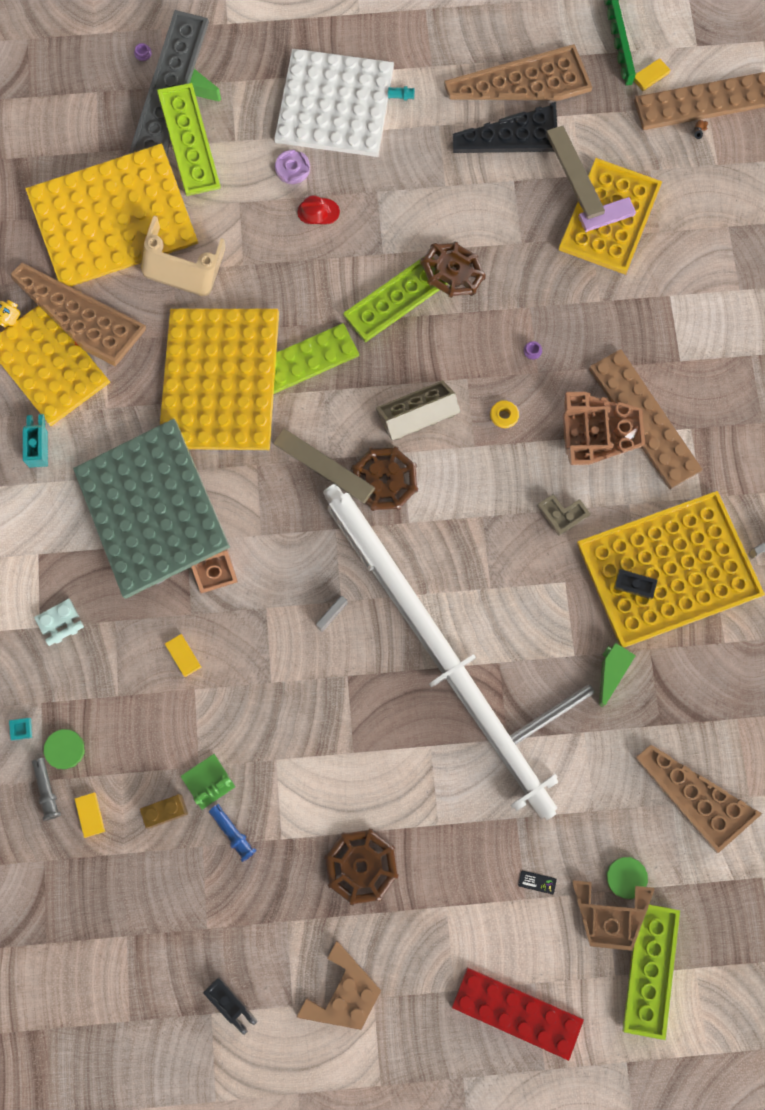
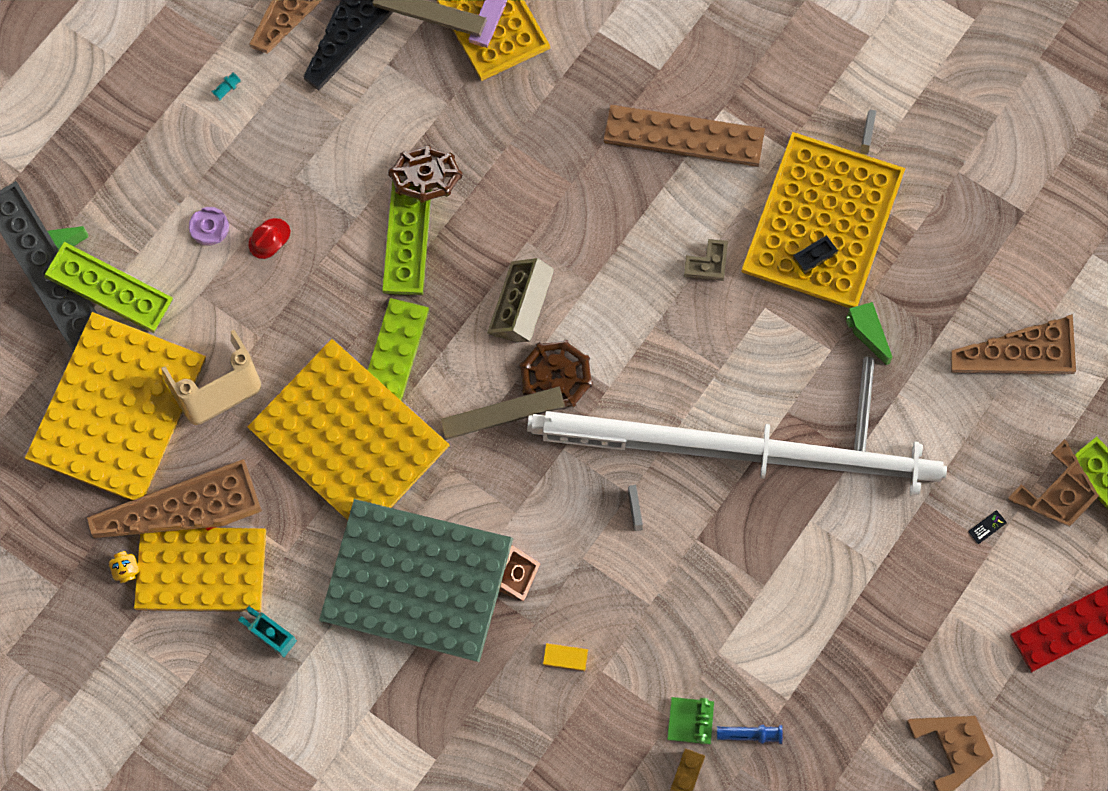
camera: 45 degrees left, 5 degrees down
light aqua plate [34,599,84,646] -> none
white plate [275,49,394,157] -> none
reddish brown plate [324,828,399,906] -> none
yellow piece [490,400,519,428] -> none
medium lavender plate [524,341,542,360] -> none
nougat wedge [563,392,645,465] -> none
bright green tile [606,857,648,899] -> none

